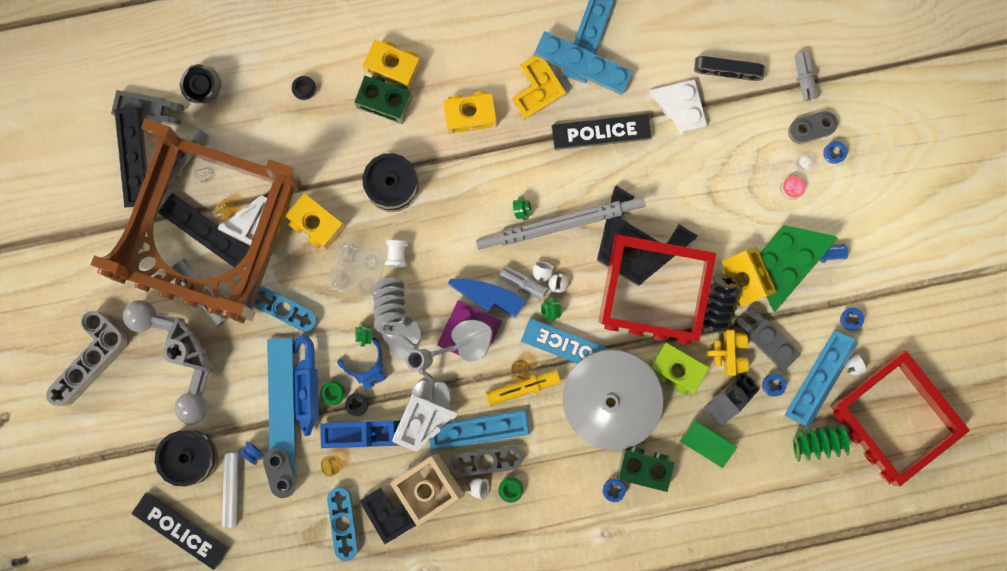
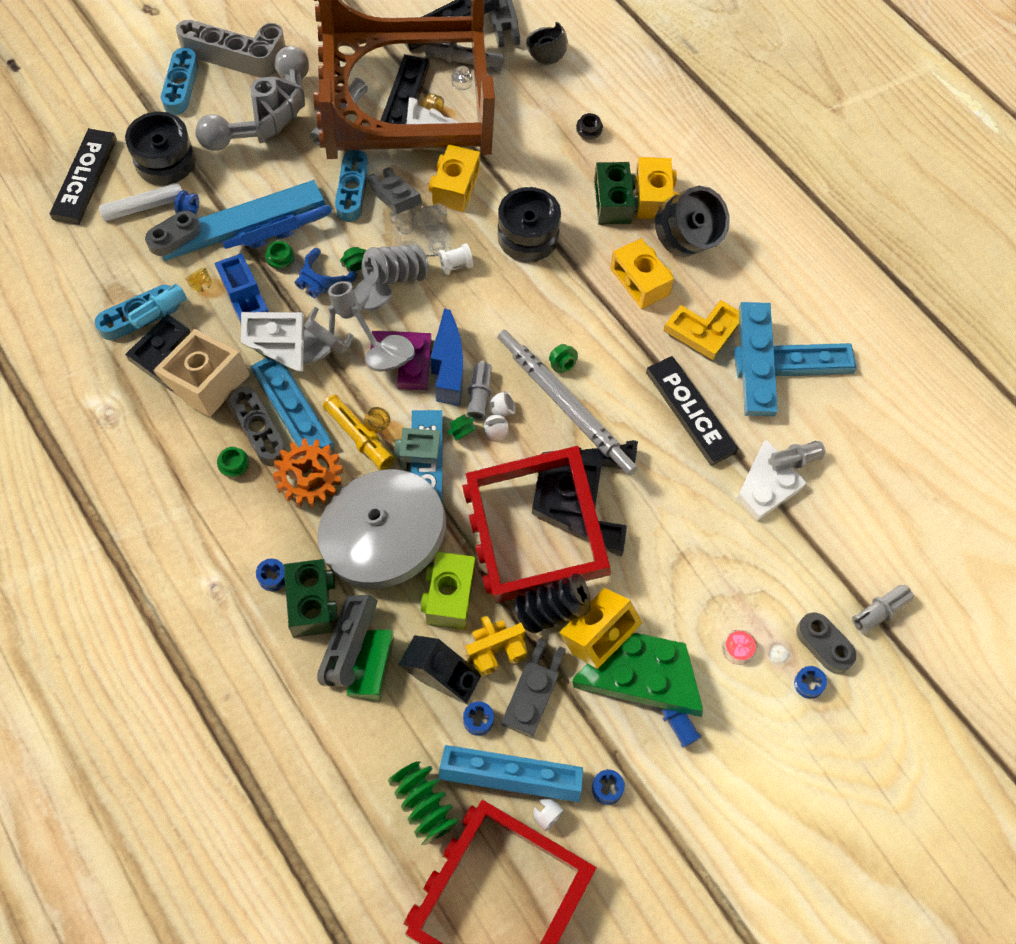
camera: 65 degrees right, 20 degrees down
black bush [345,393,369,416] -> none
white hinge [468,478,489,499] -> none
black beam [694,56,765,81] -> none
none -> medium azure axle [128,284,187,329]
none -> dark azure beam [161,48,198,115]
none -> orange gear [273,438,343,508]
none -> light grey piece [304,307,354,354]
none -> dark grey plate [317,594,378,687]
none -> dark grey hinge [367,167,422,214]
none -> sand green bracket [394,428,441,469]
none -> black wheel [655,185,730,257]
none -> light grey axle [768,440,826,471]

